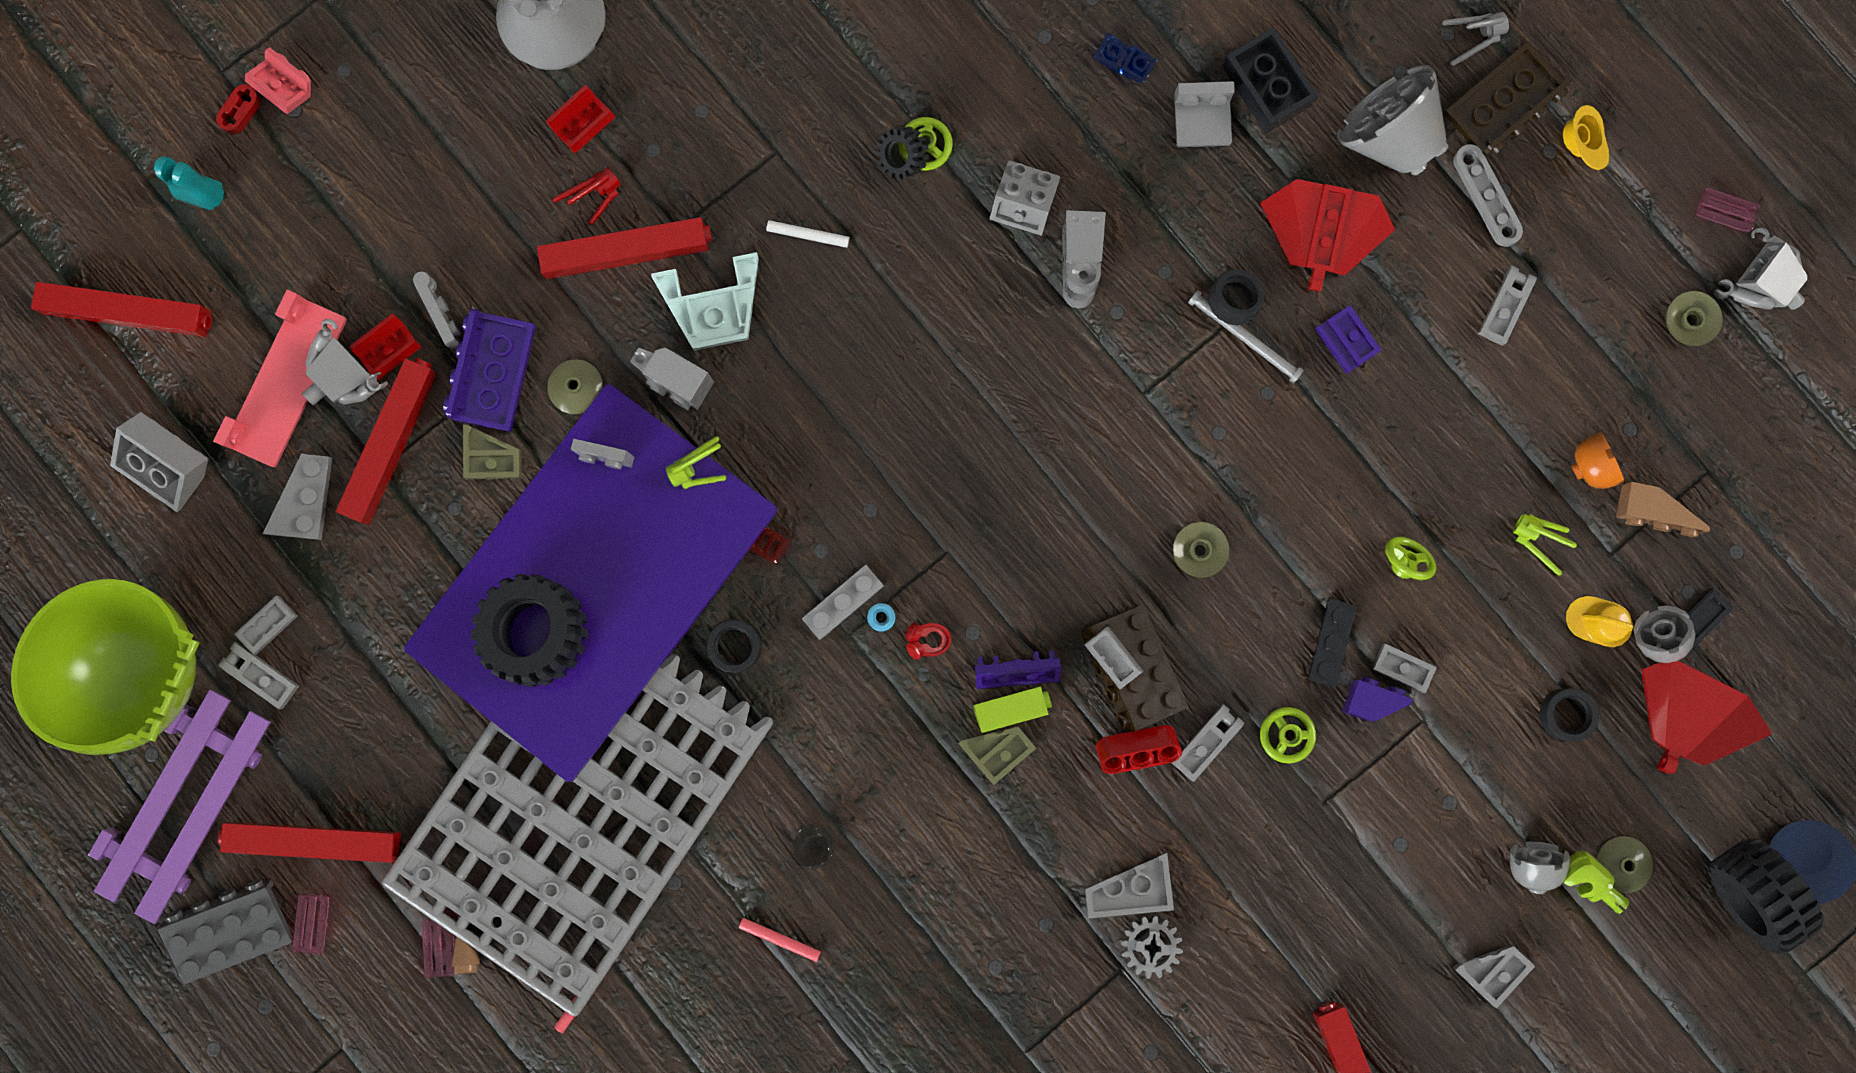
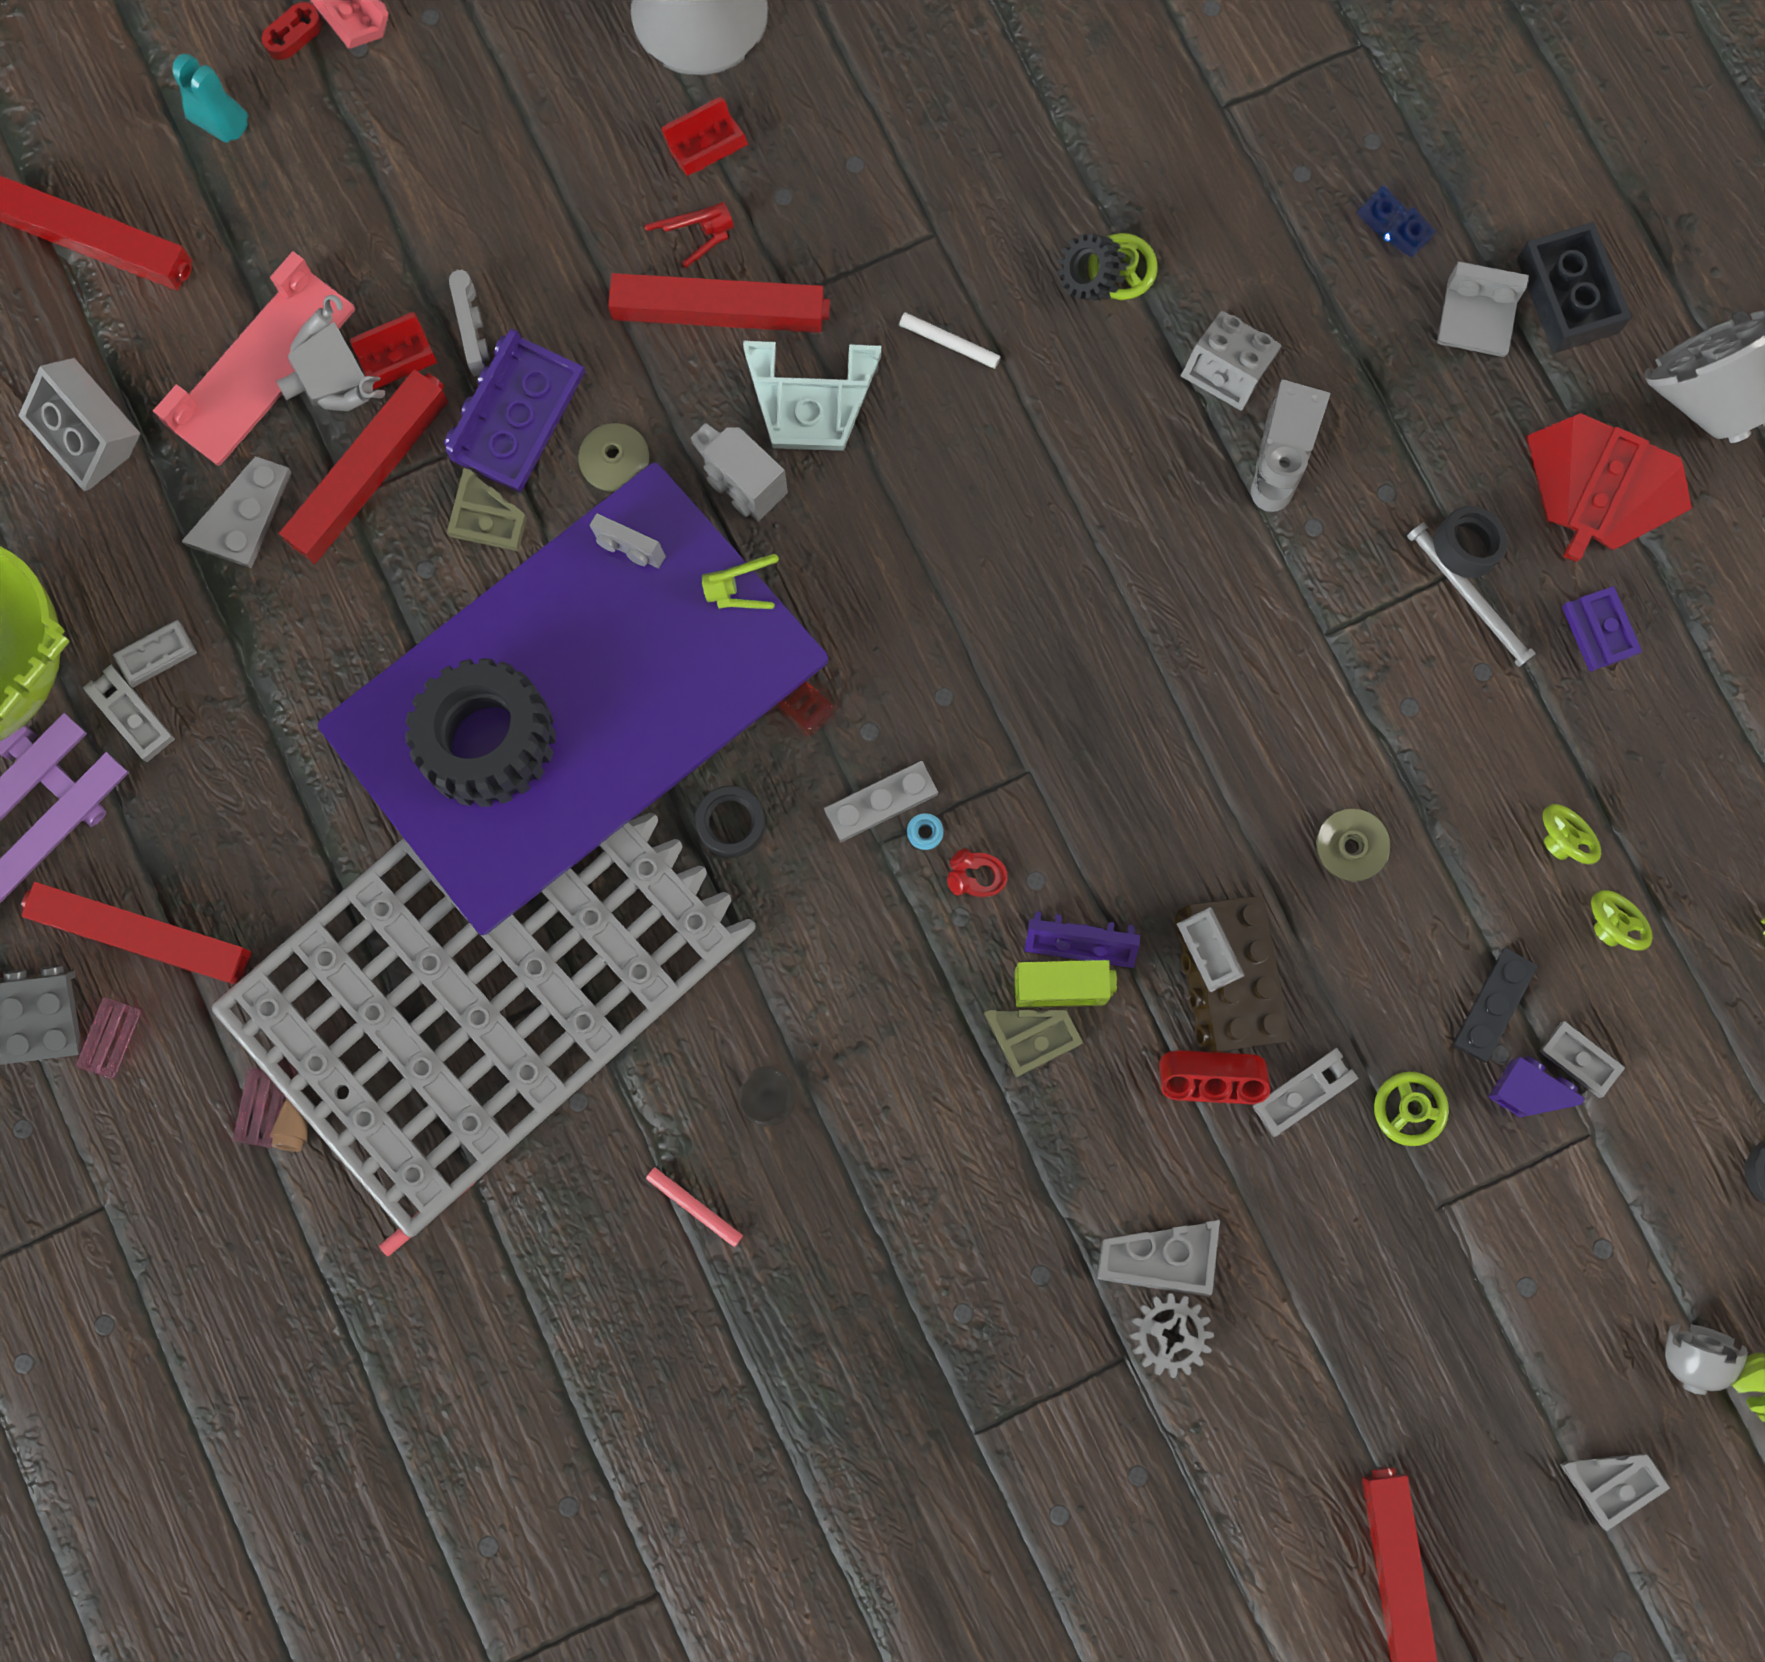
camera: 15 degrees right, 5 degrees down
none -> lime piece [1543,804,1601,864]

